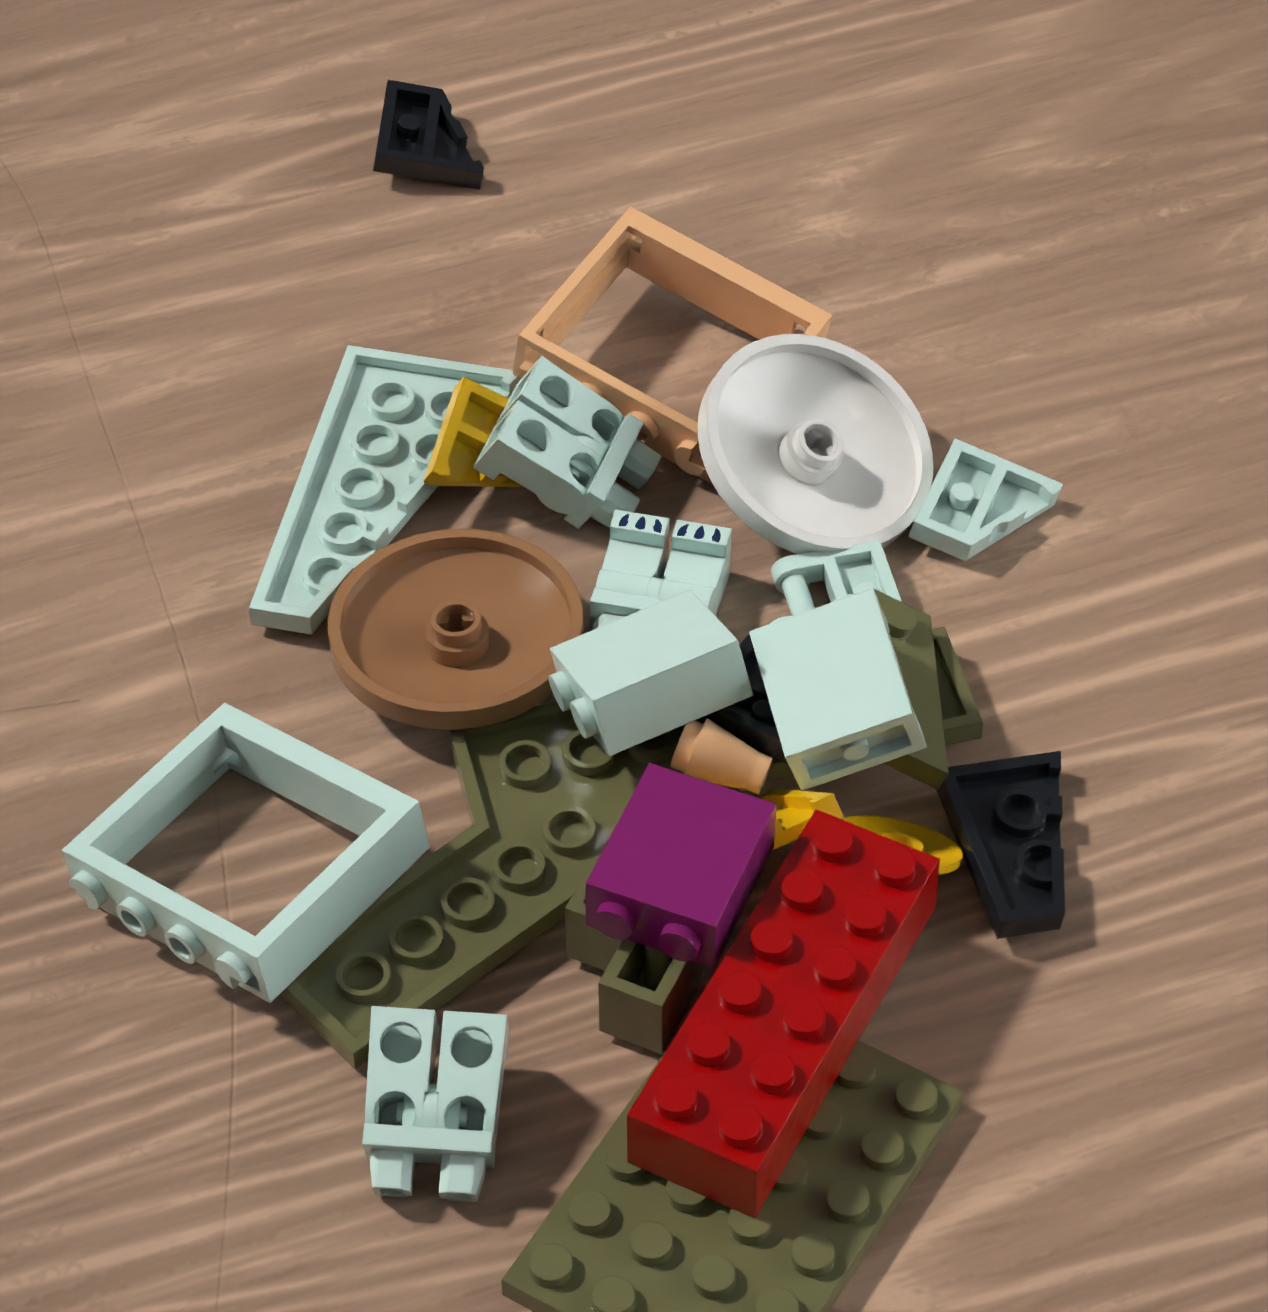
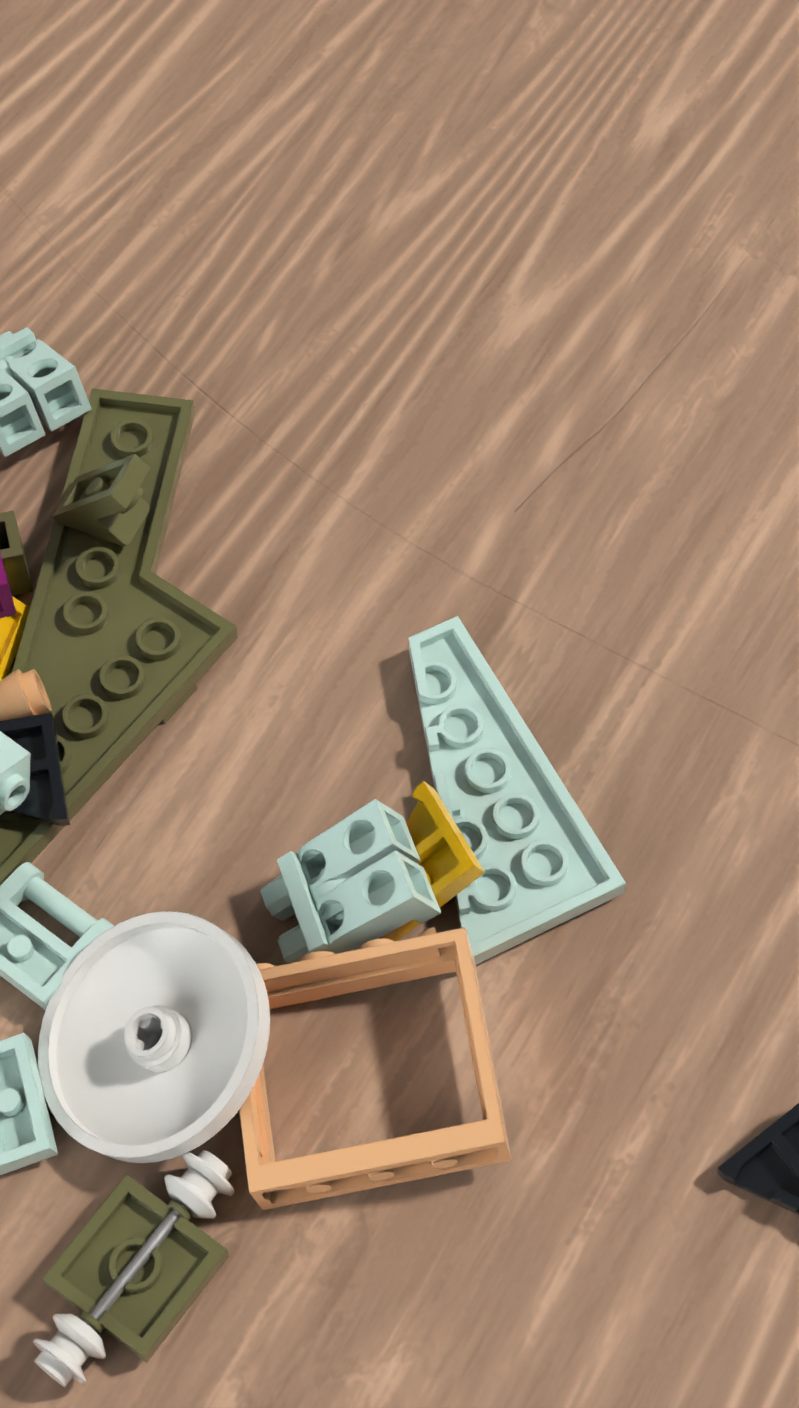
camera: 140 degrees right, 10 degrees up
light aqua window [62,702,430,1003] -> none
medium nougat dish [328,529,584,730] -> none
light aqua brick [548,589,753,756] -> none
light aqua hips [590,509,732,631] -> none
none -> olive plate [33,1150,234,1387]
none -> olive slope [52,454,151,546]

